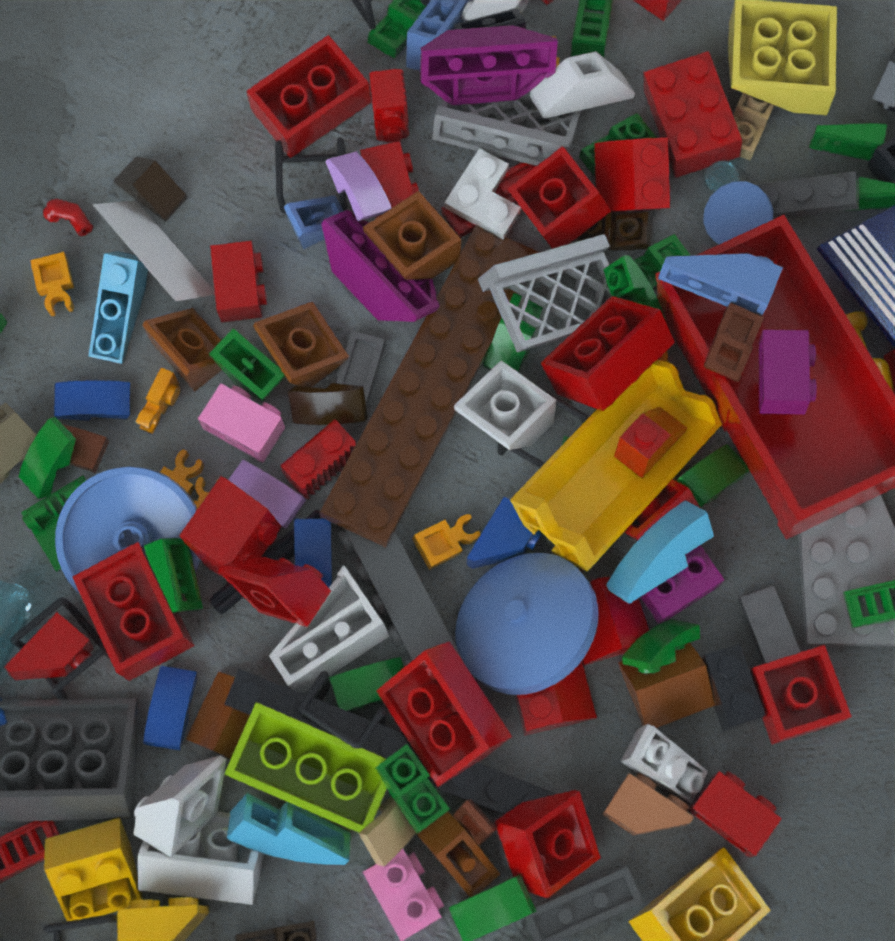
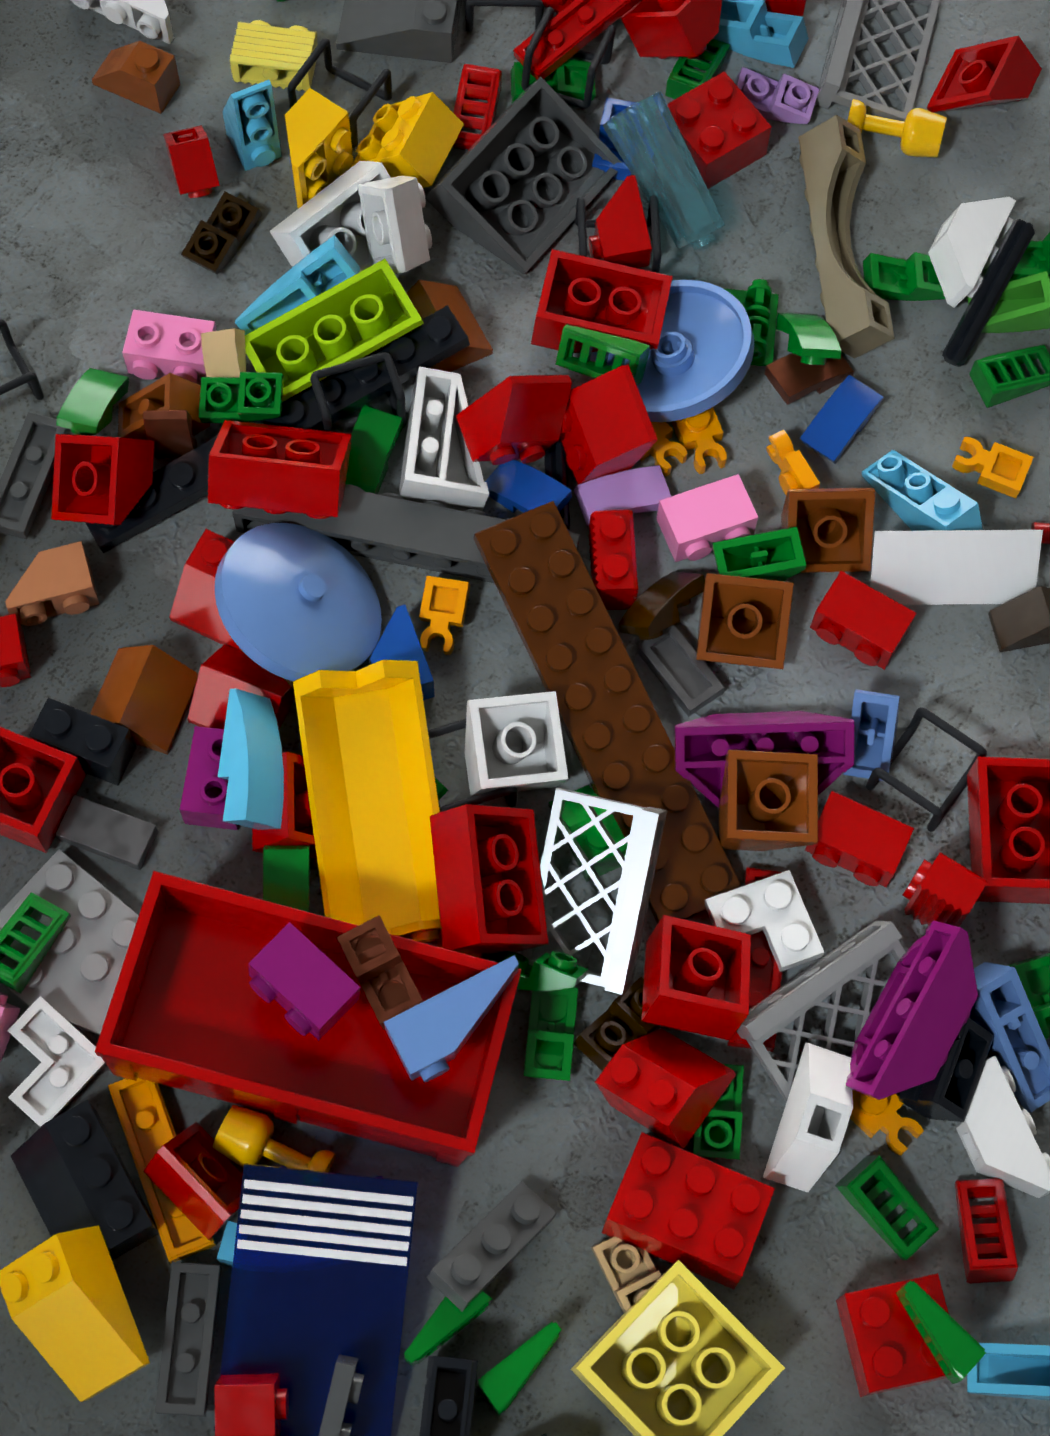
camera: 125 degrees right, 5 degrees down
blue slope [143,666,198,751] -> none
lavender slope [325,152,392,221] -> none
red slope [614,407,687,478] -> none
white slope [621,724,708,805] -> none
green slope [622,619,700,673] -> none
medium blue tile [703,181,773,245] -> none
clear light blue plate [705,161,739,193] -> none

